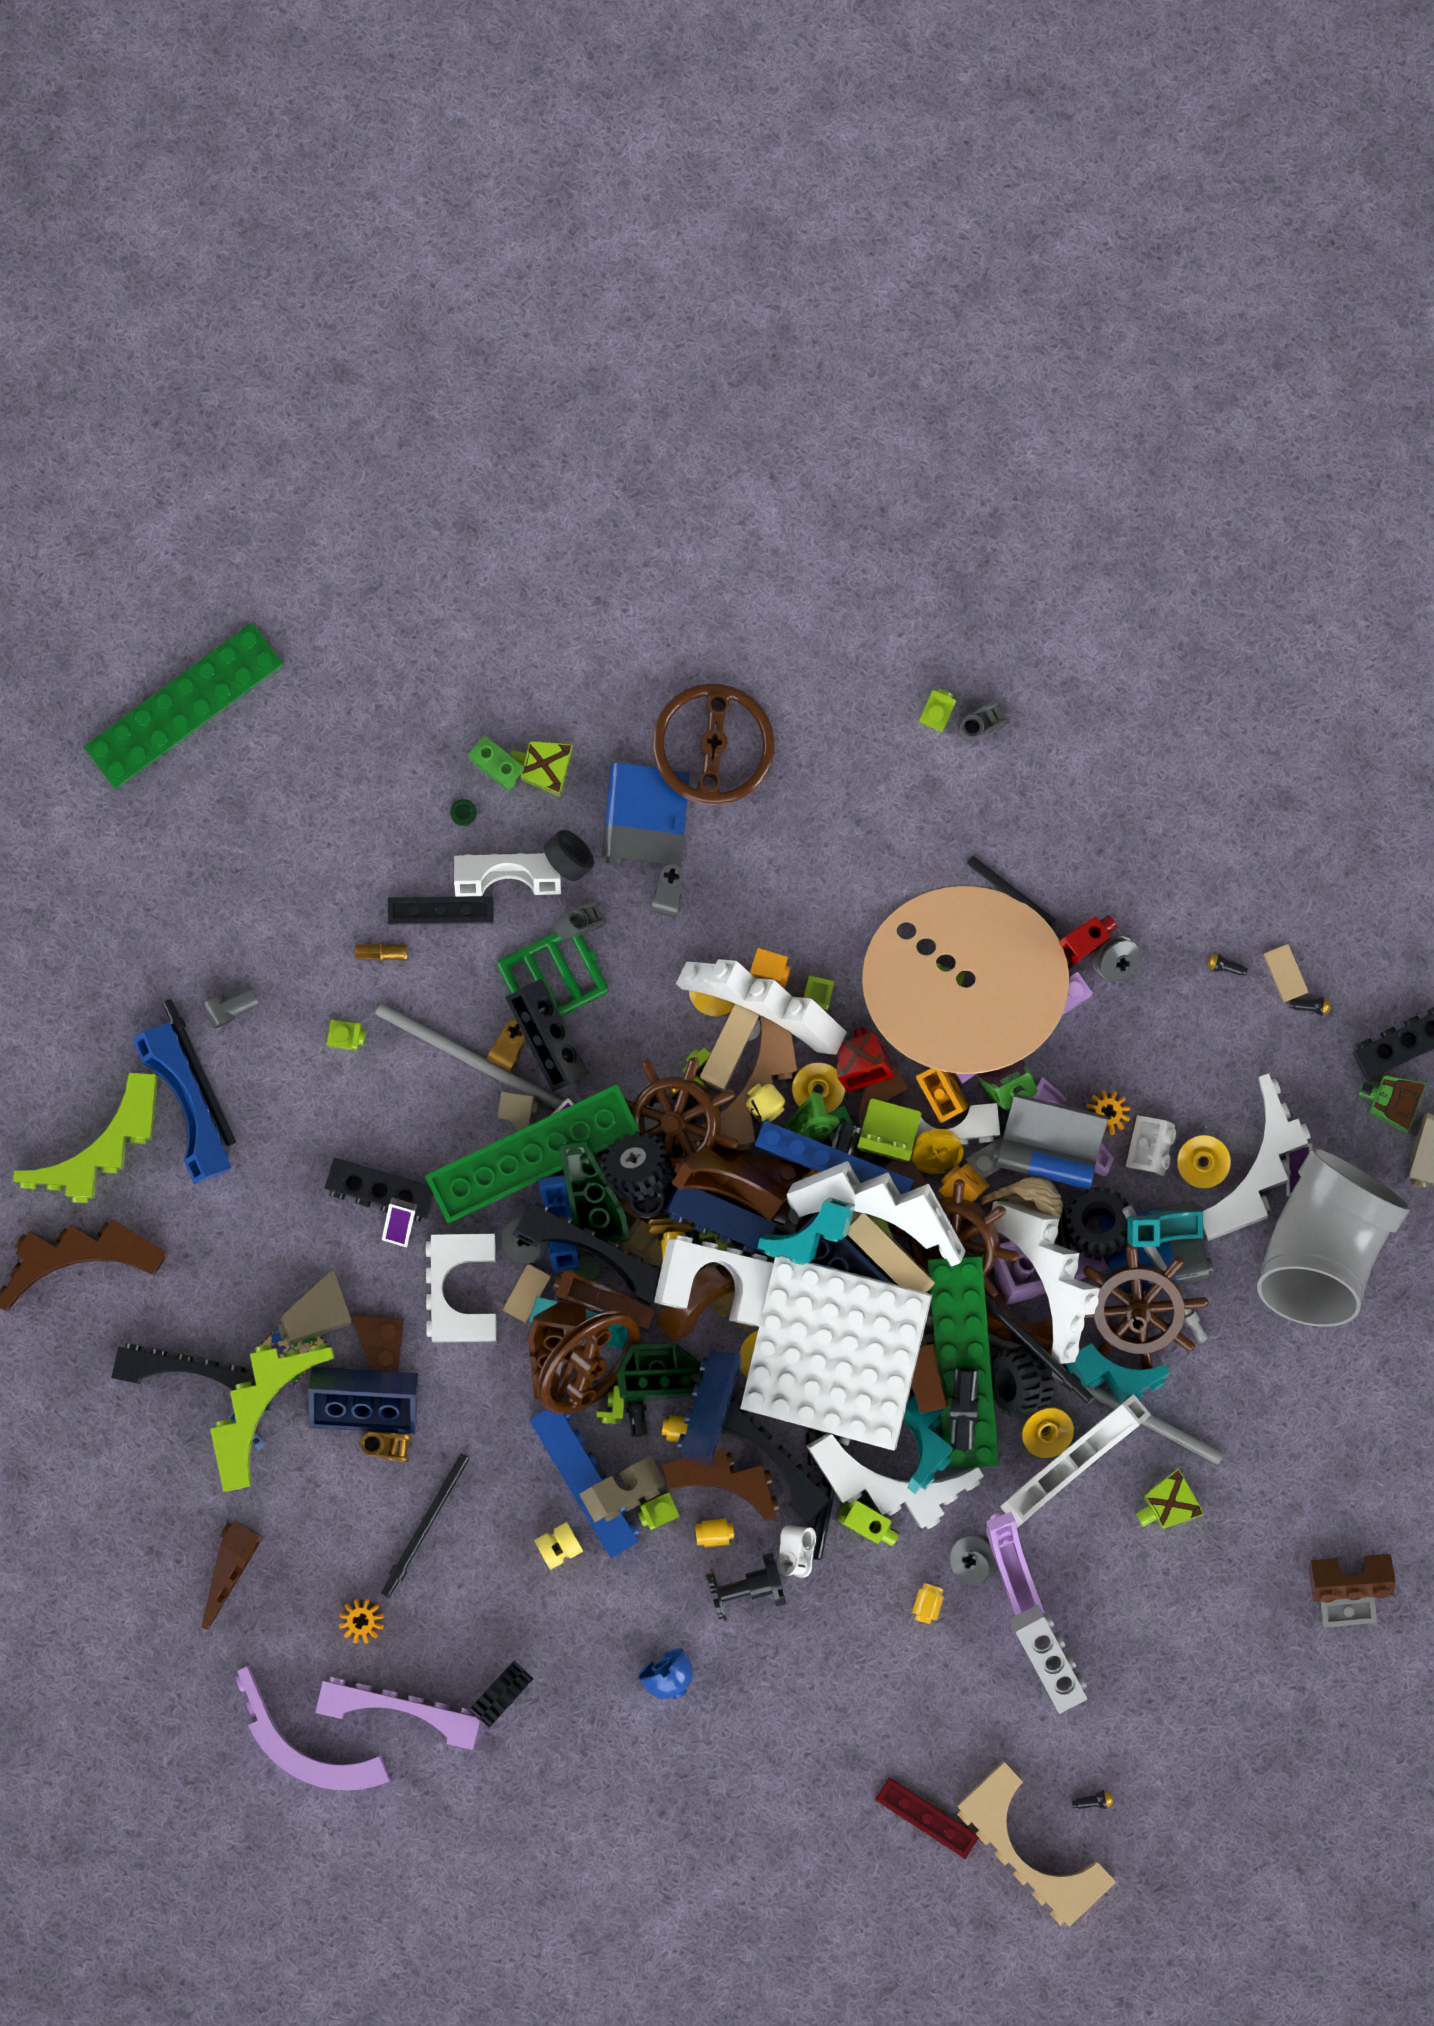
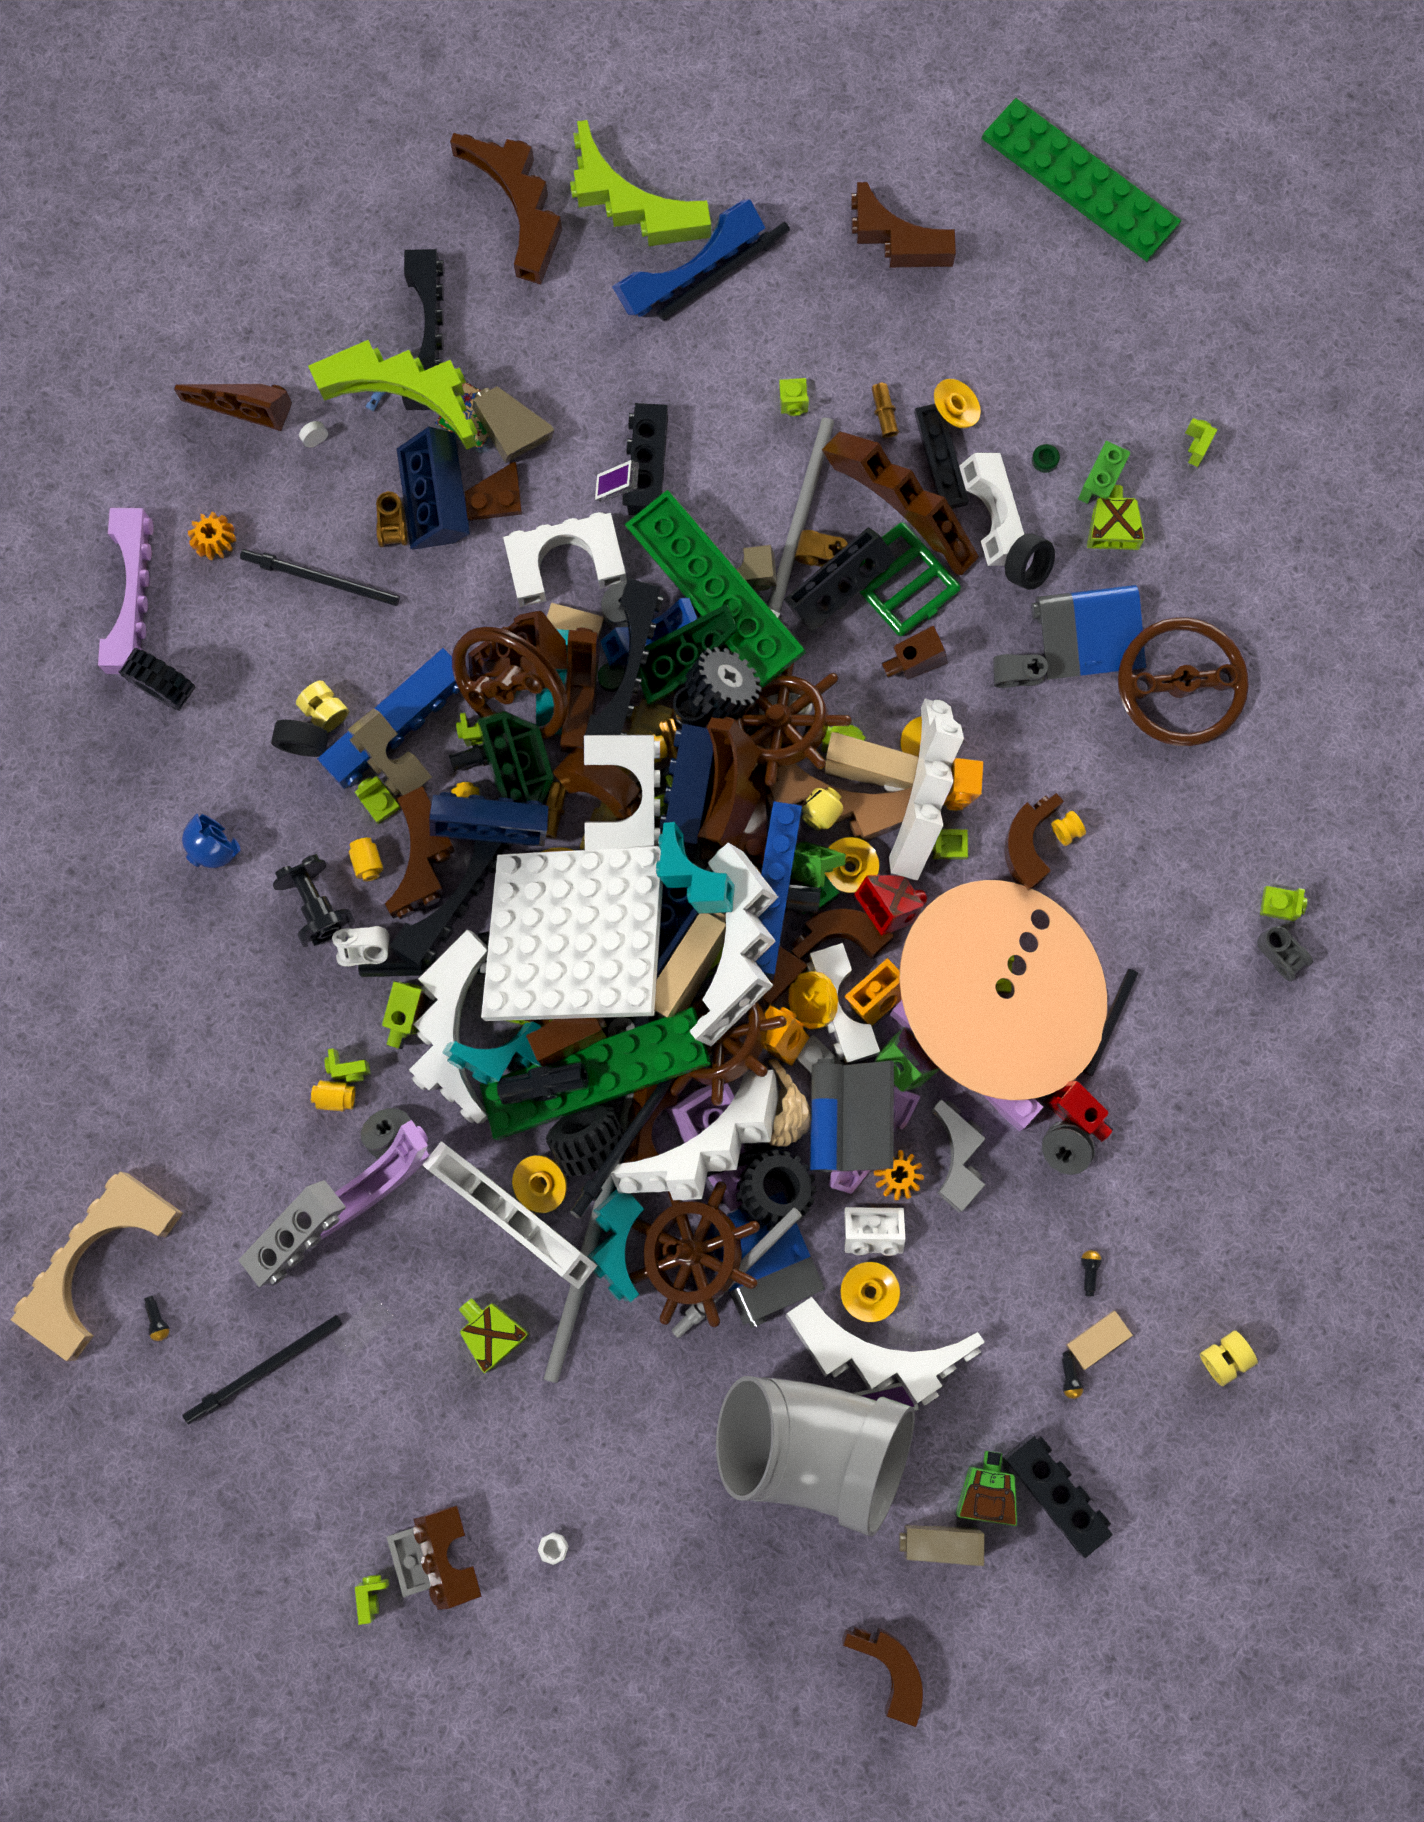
camera: 80 degrees right, 5 degrees down
dark grey piece [202,984,260,1029] -> none
lavender arch [235,1666,391,1790] -> none
dark grey piece [555,899,607,940] -> none
lime bracket [857,1099,921,1163] -> none
dark red tile [875,1777,979,1859] -> none
teal arch [1127,1210,1203,1247] -> none
none -> black bar [182,1314,343,1425]
none -> black tyre [271,719,328,757]
none -> white tile [299,421,328,448]
none -> lime bracket [324,1048,371,1083]
none -> lime bracket [355,1575,390,1625]
none -> white tile [538,1532,569,1565]
none -> pearl gold axle [546,782,567,839]
none -> reddish brown arch [822,431,979,575]
none -> reddish brown arch [851,182,956,268]
none -> reddish brown torso [881,625,948,680]
none -> light grey arch [931,1100,986,1213]
none -> yellow dish [934,379,981,428]
none -> reddish brown arch [1005,793,1064,890]
none -> yellow wheel [1051,811,1086,846]
none -> lime bracket [1185,418,1218,467]
none -> light yellow wheel [1200,1331,1258,1386]

